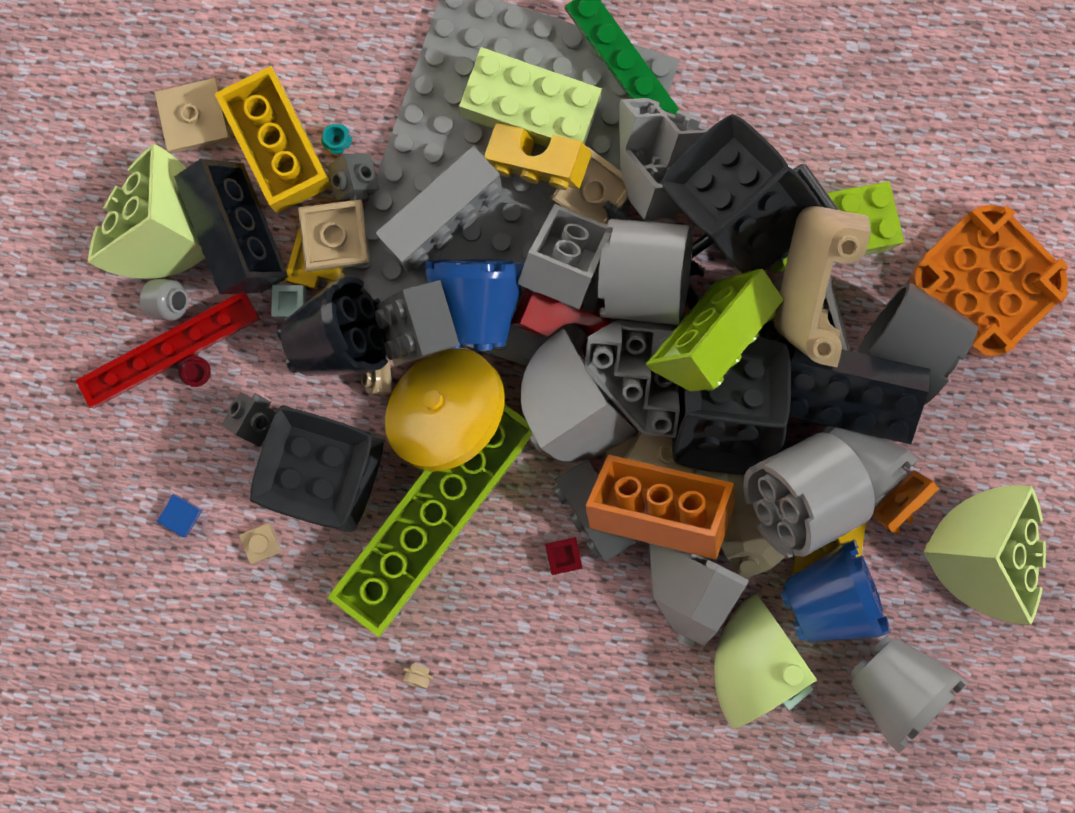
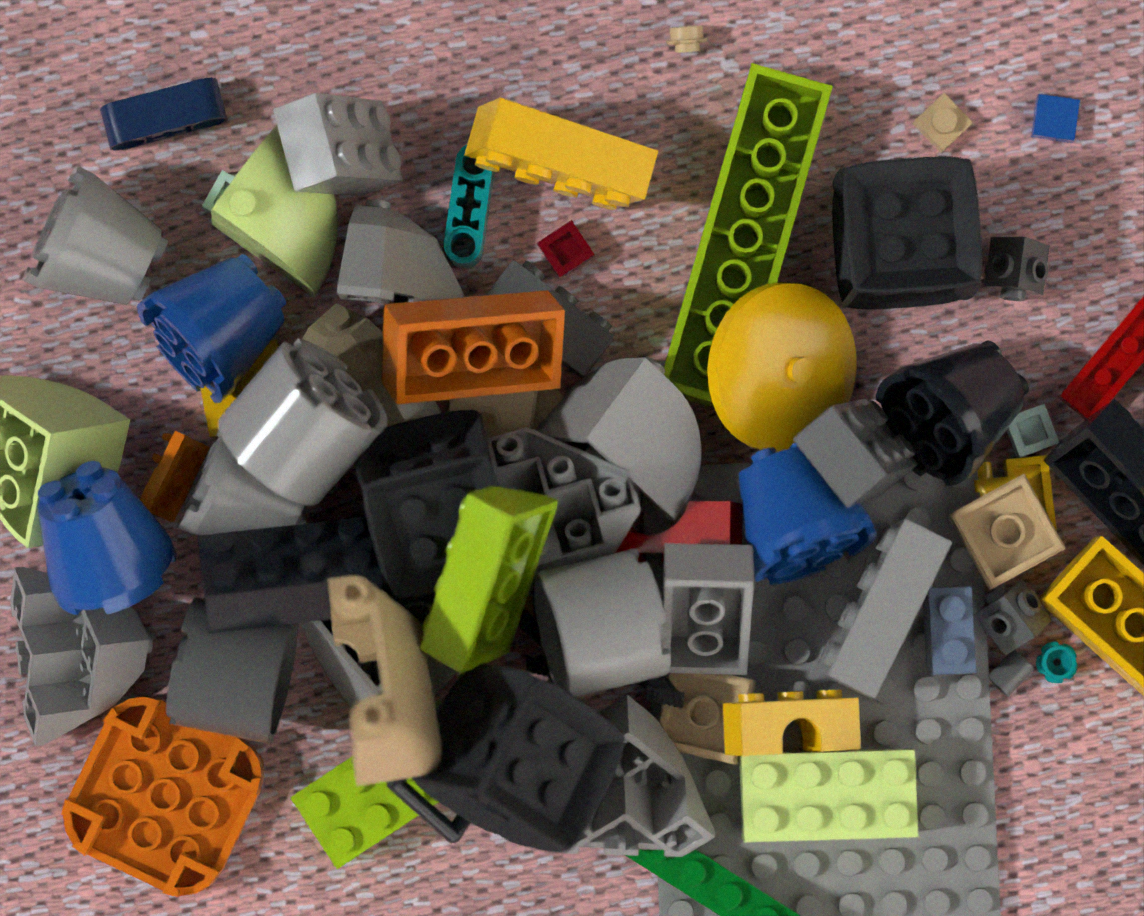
camera: 160 degrees right, 0 degrees up
dark red plate [178,355,211,387] -> none
tan plate [361,362,392,395] -> none
none -> light grey brick [10,567,153,747]
none -> blue cone [37,461,177,615]
none -> dark blue beam [100,78,228,151]
none -> light grey brick [273,93,403,196]
none -> teal beam [444,145,495,269]
none -> yellow brick [464,97,658,210]
none -> sand blue brick [923,586,976,675]
none -> dark grey hinge [987,650,1035,697]

